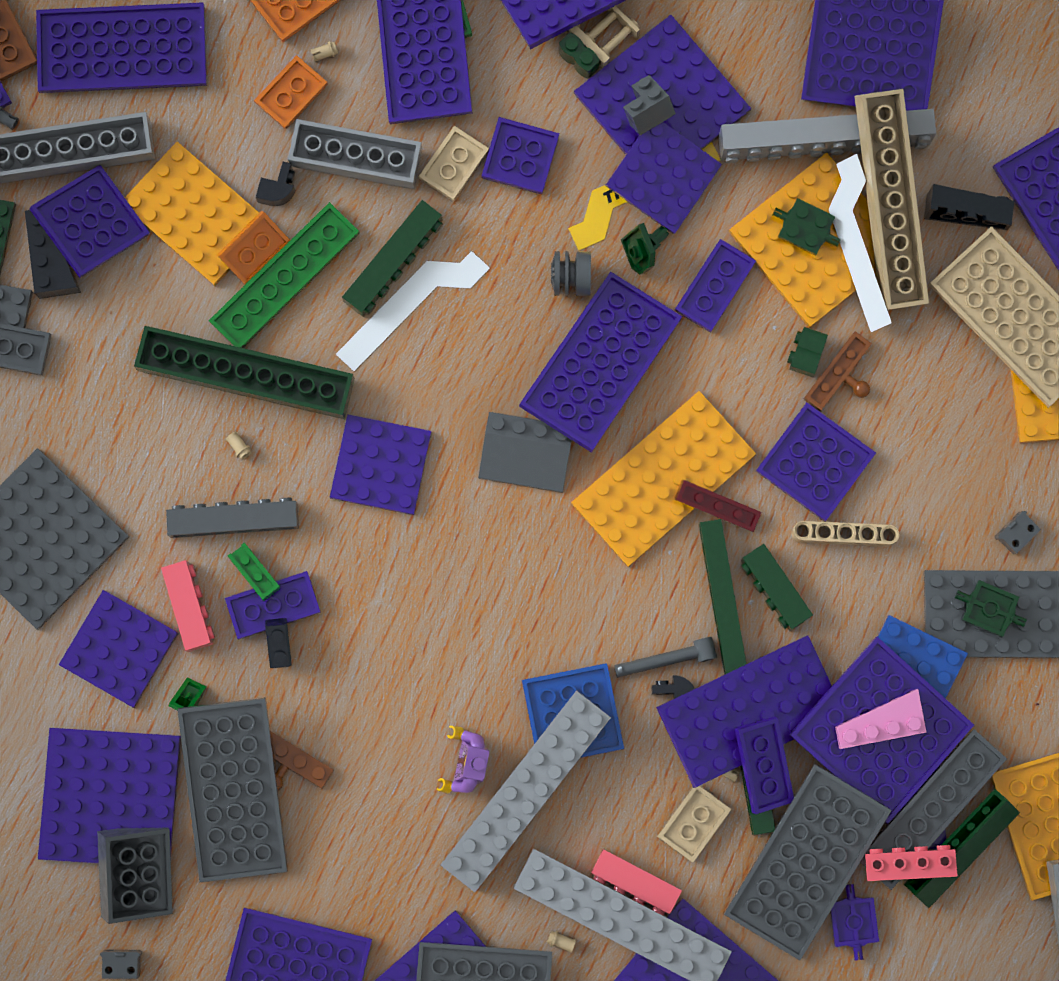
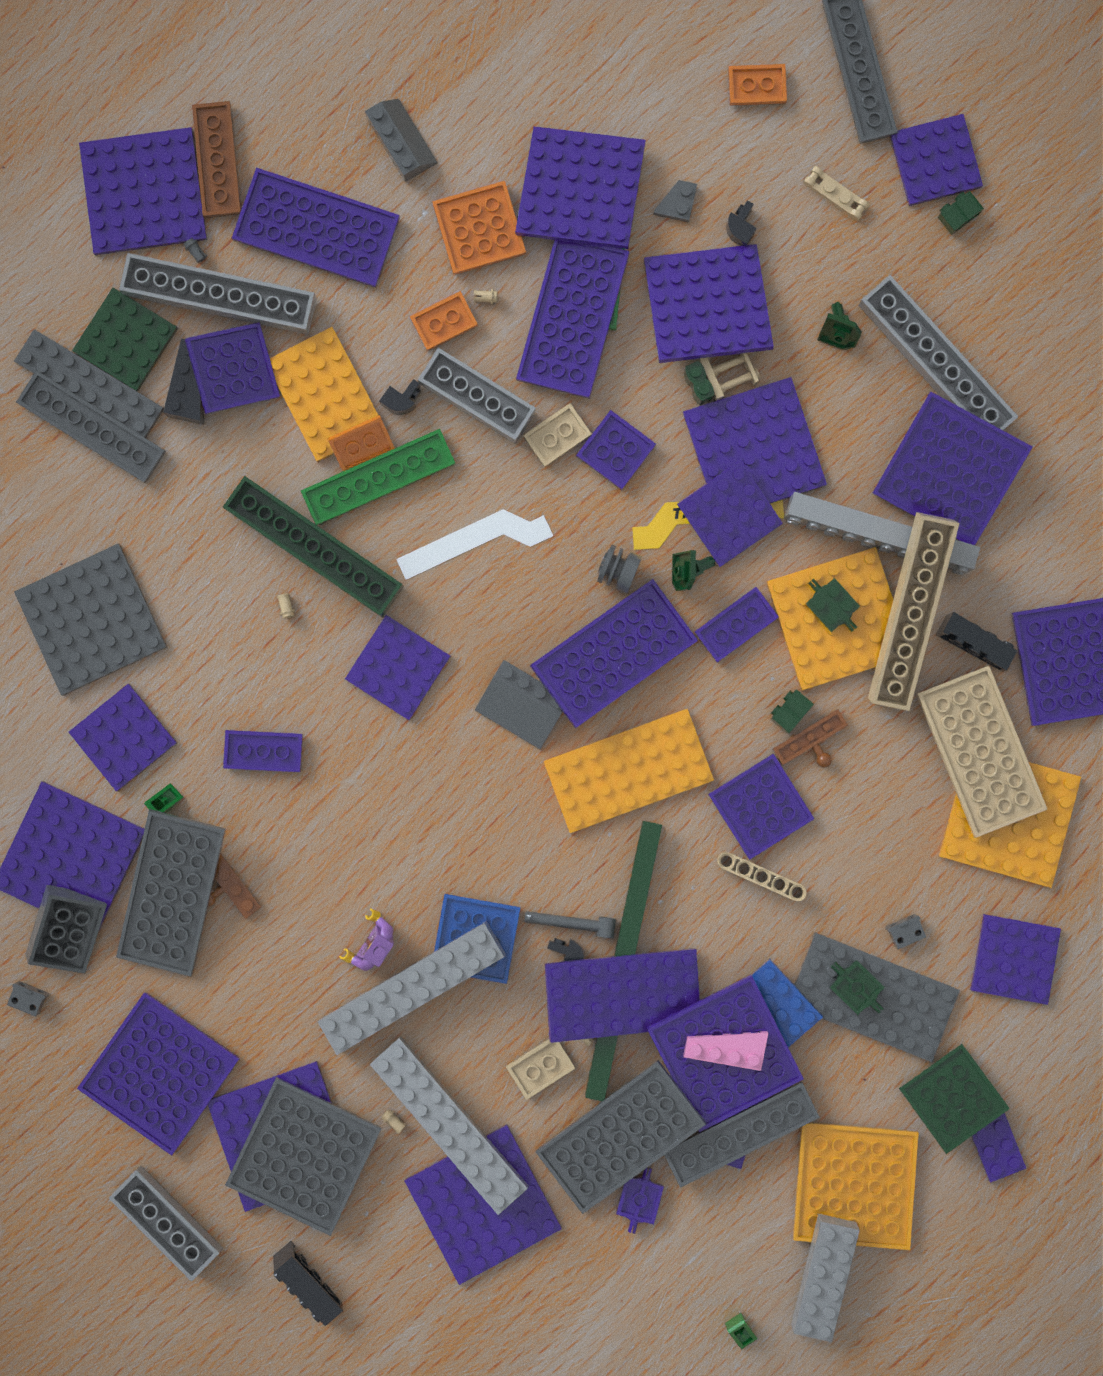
camera: 20 degrees right, 5 degrees up
coral brick [161,560,215,652] -> none
dark grey brick [166,498,299,538] -> none
green hinge [227,543,280,602] -> none
black brick [265,618,292,668] -> none
dark green brick [342,200,443,317] -> none
coral brick [591,849,682,916] -> none
dark grey brick [623,75,676,135] -> none
dark red plate [674,480,762,532] -> none
dark purple plate [735,717,794,814] -> none
dark green brick [741,544,813,631] -> none
white sticker [828,154,892,332] -> none
coral brick [865,845,957,881] -> none
dark green brick [904,789,1020,908] -> none

